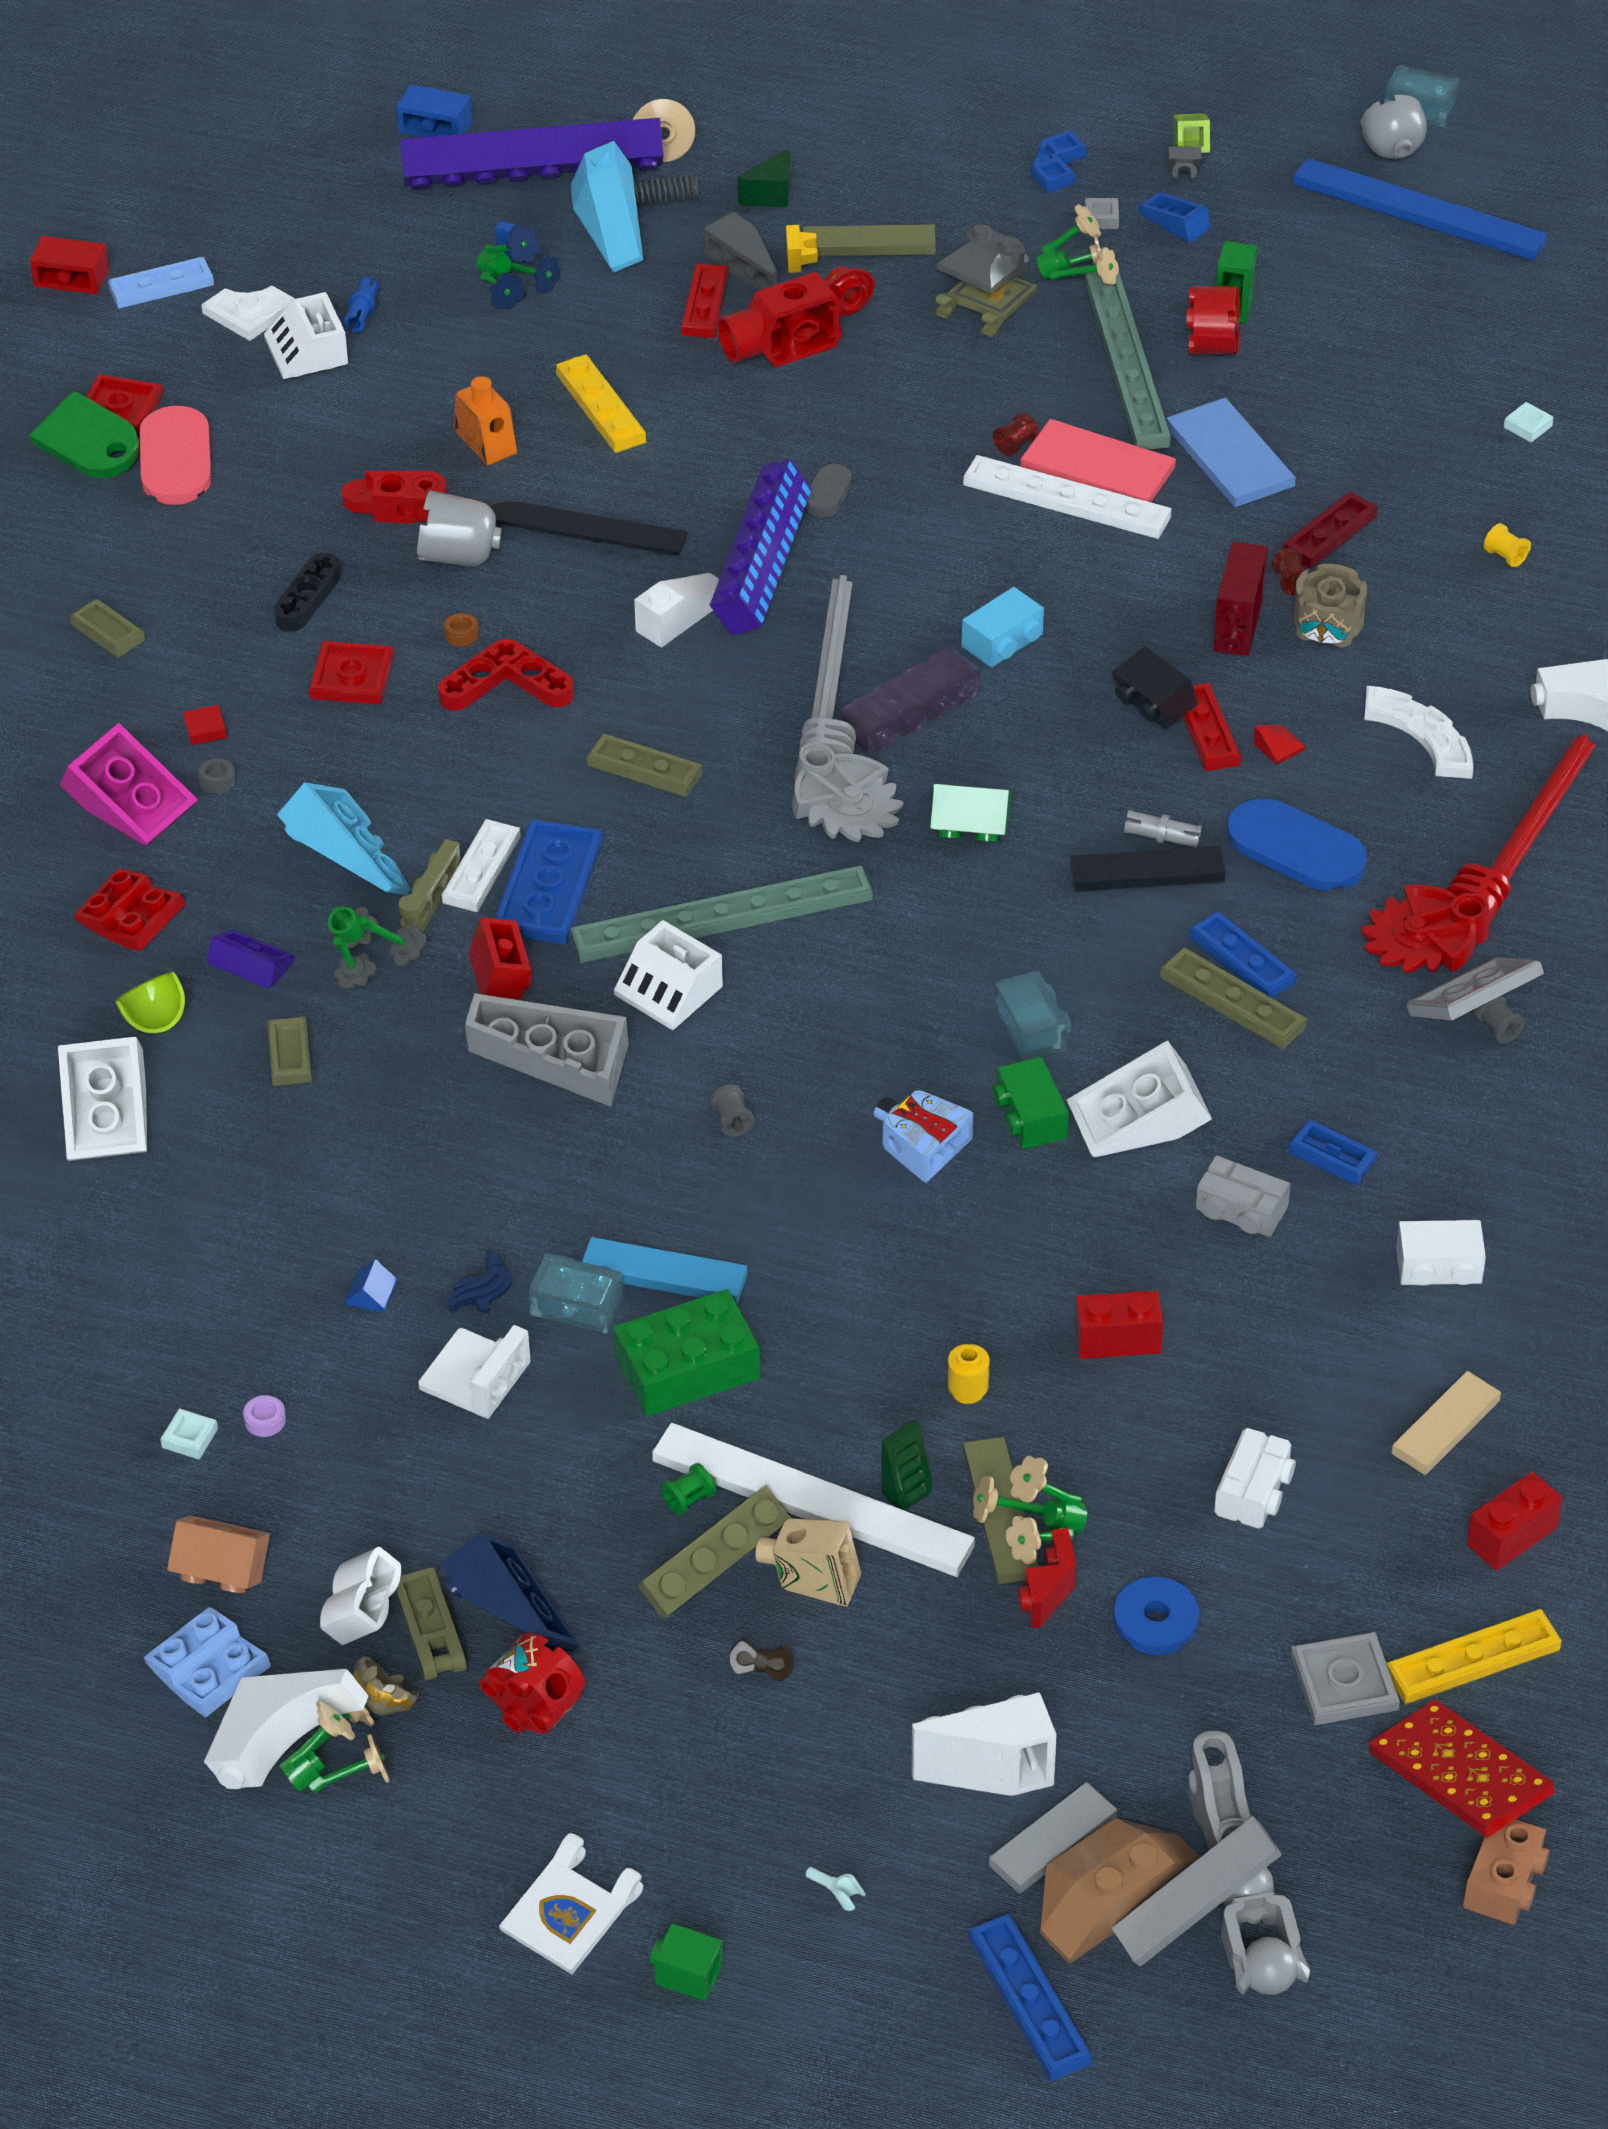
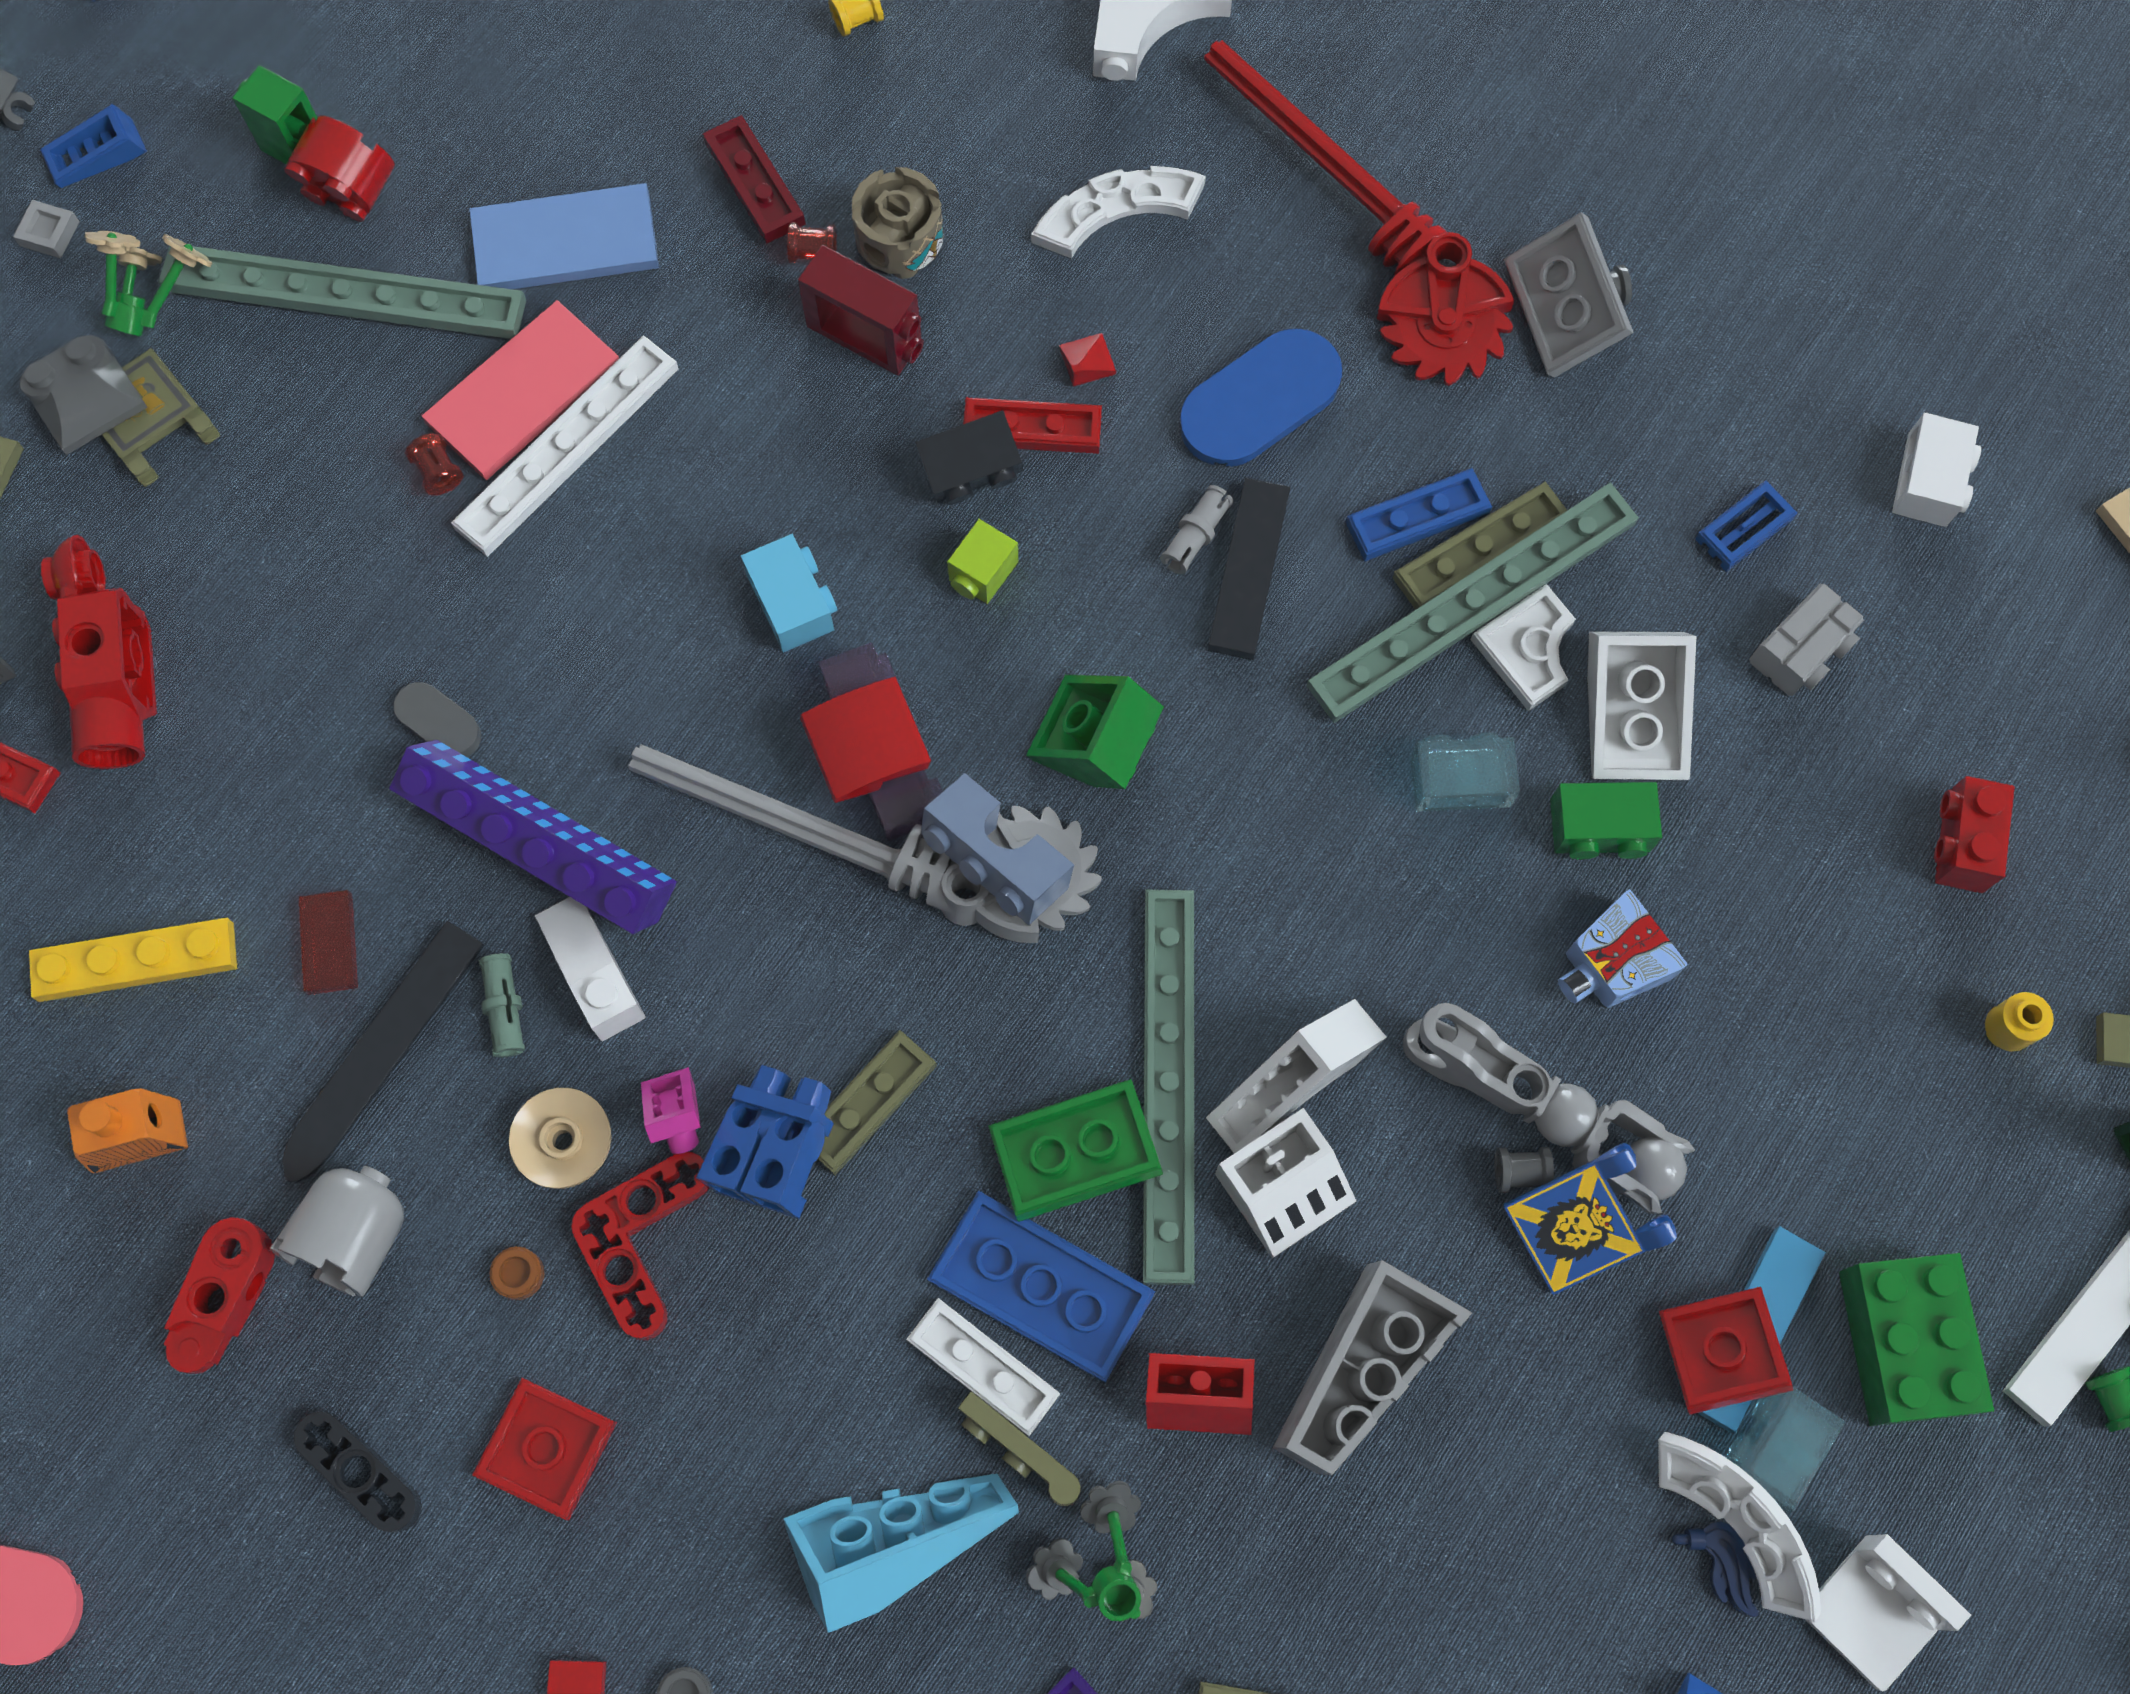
camera: 75 degrees left, 25 degrees up
none -> clear red tile [299,890,358,995]
none -> sand green pin [479,953,525,1058]
none -> tan dish [509,1088,611,1189]
none -> dark pink tile [641,1067,701,1154]
none -> blue hips [696,1065,834,1219]
none -> red slope [800,676,931,803]
none -> sand blue arch [921,773,1074,925]
none -> lime brick [947,519,1019,604]
none -> green tile [989,1079,1163,1222]
none -> white arch [1206,999,1387,1154]
none -> sand green plate [1307,482,1639,723]
none -> light grey piece [1403,1003,1695,1214]
none -> white tile [1470,584,1576,711]
none -> flag [1504,1143,1677,1295]
none -> white tile [1658,1432,1821,1622]
none -> red tile [1659,1287,1793,1415]

